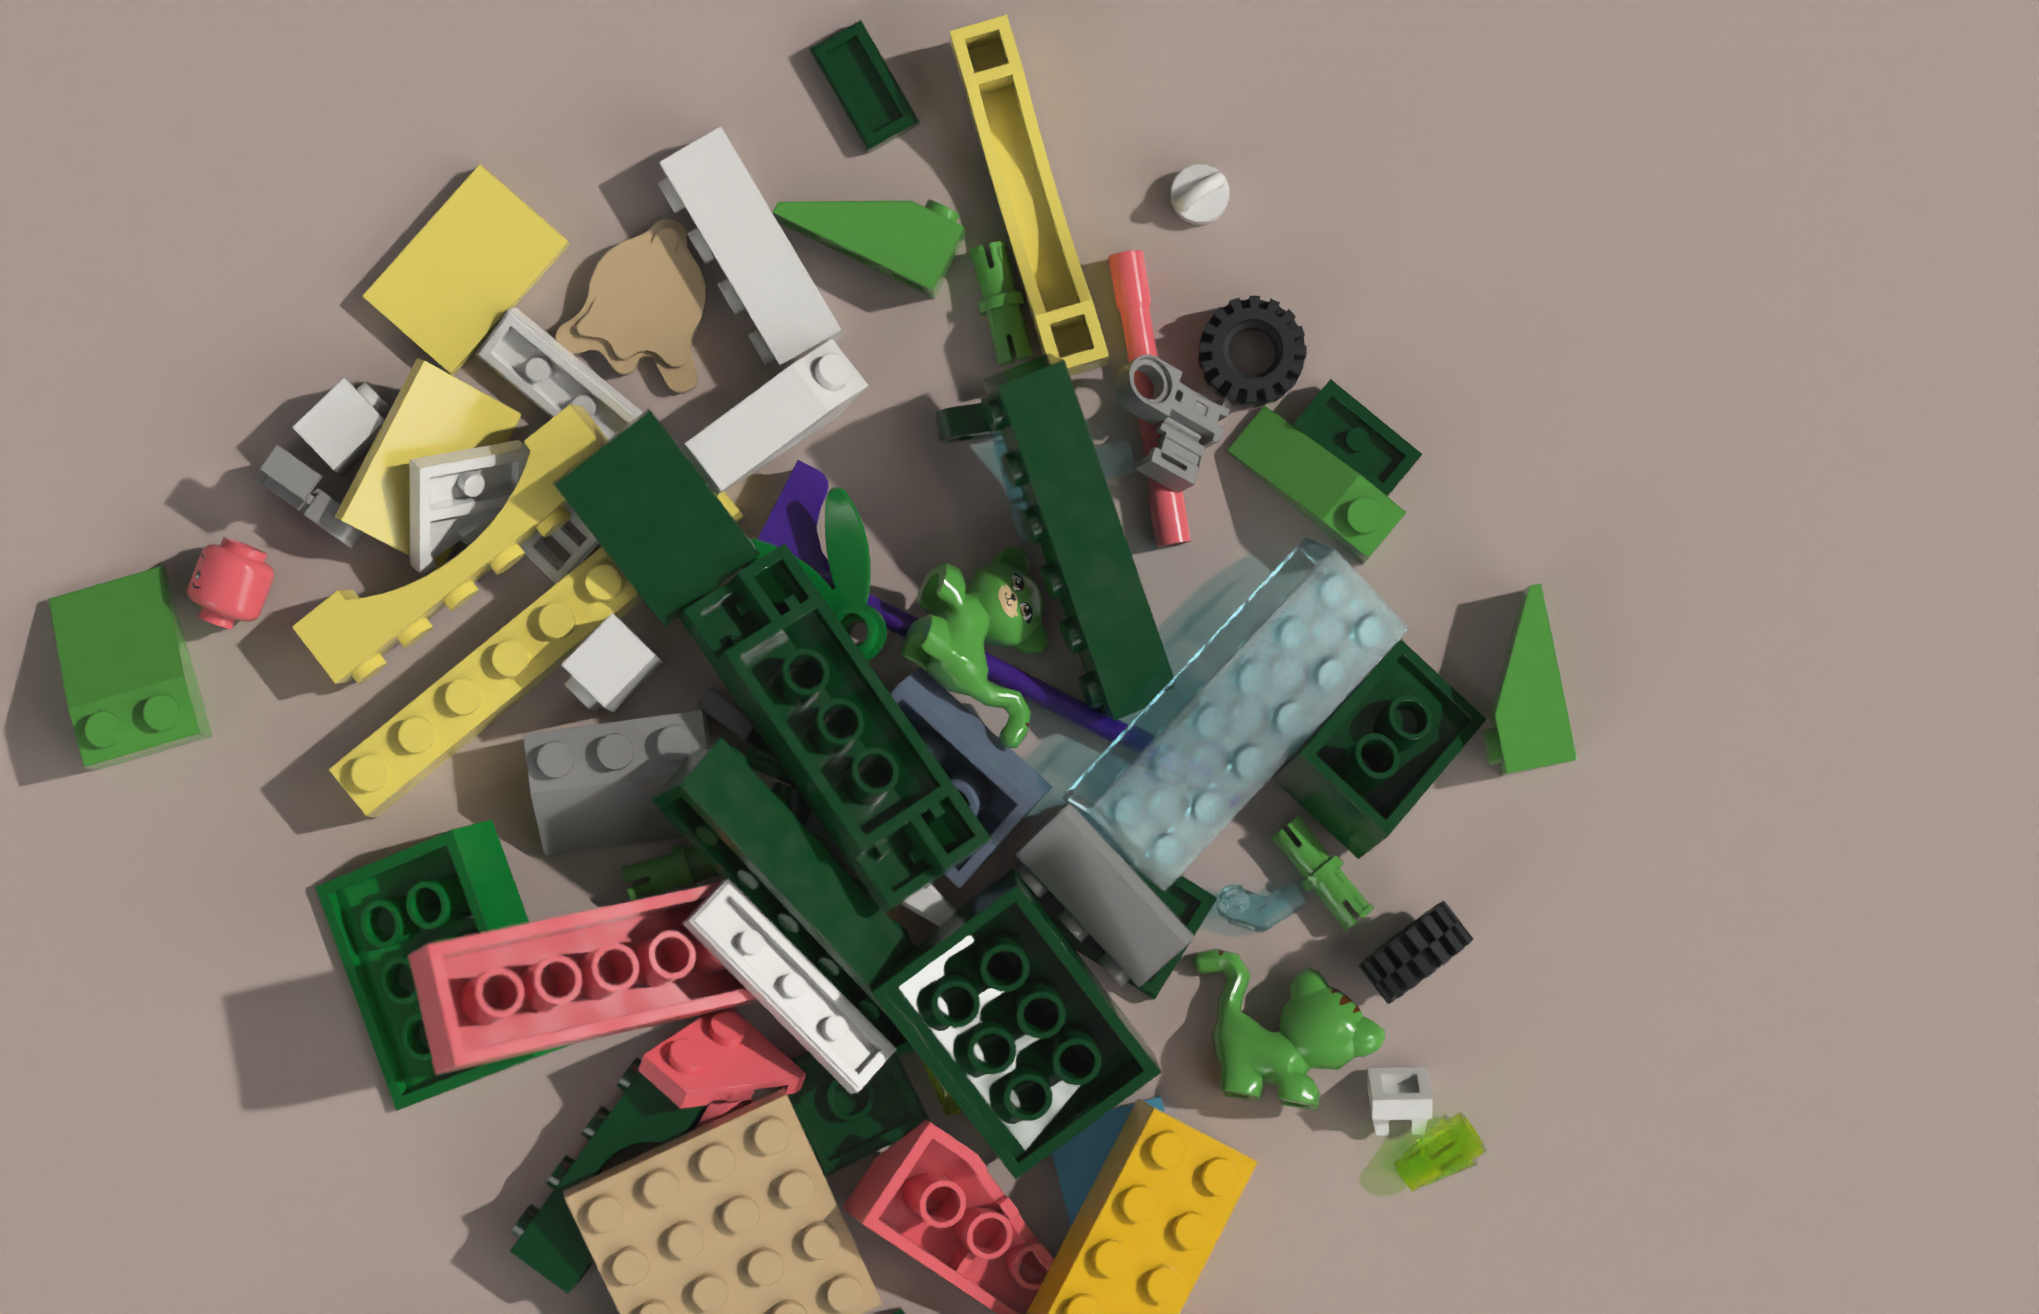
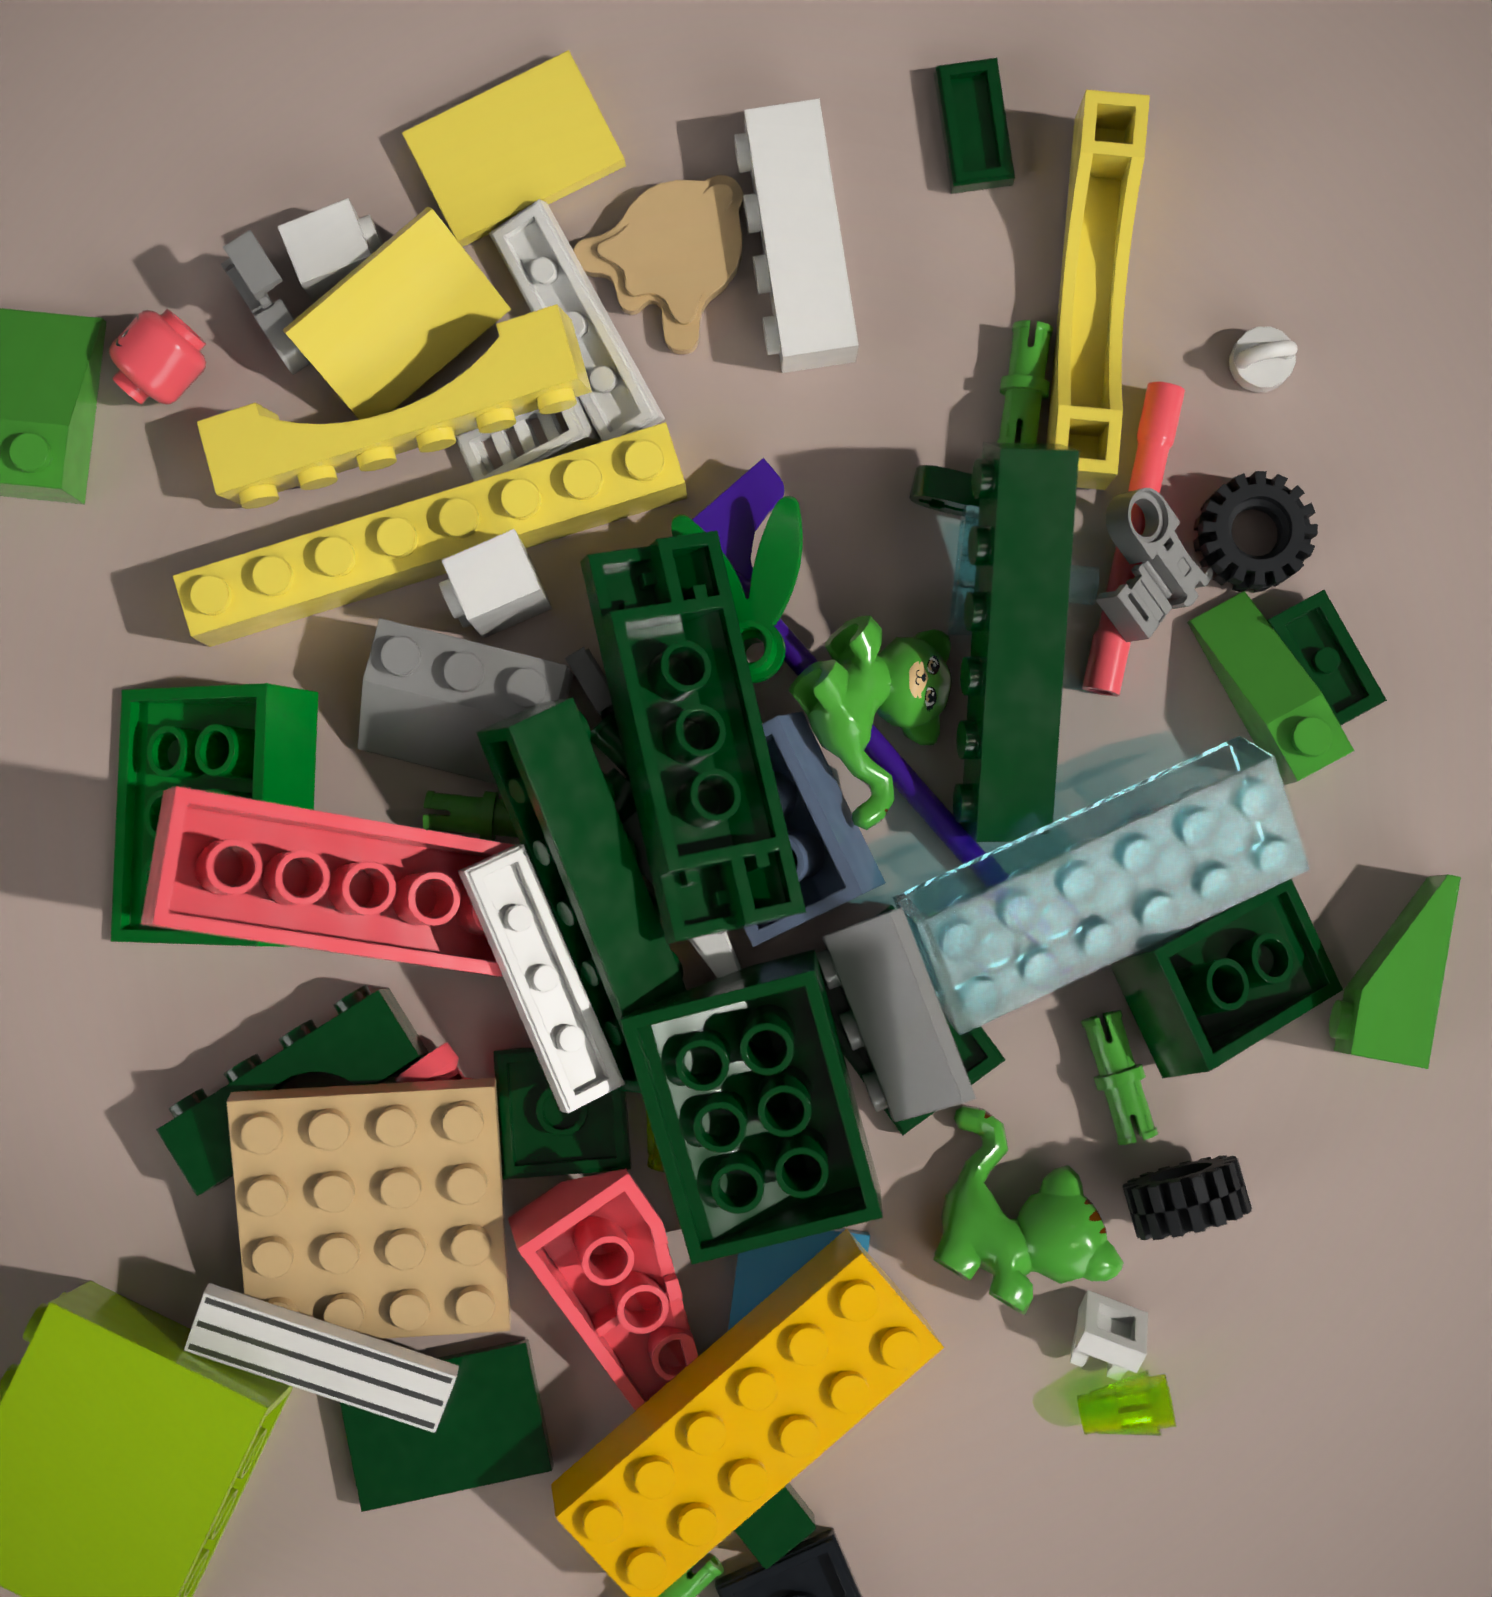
camera: 25 degrees right, 0 degrees up
white wing [410,440,529,574] -> none
dark green tile [552,409,760,627] -> none
coral wing [638,1008,807,1109] -> none
white slope [680,339,869,496] -> none
bright green slope [773,199,965,298] -> none
clear light blue arm [1216,880,1307,933] -> none

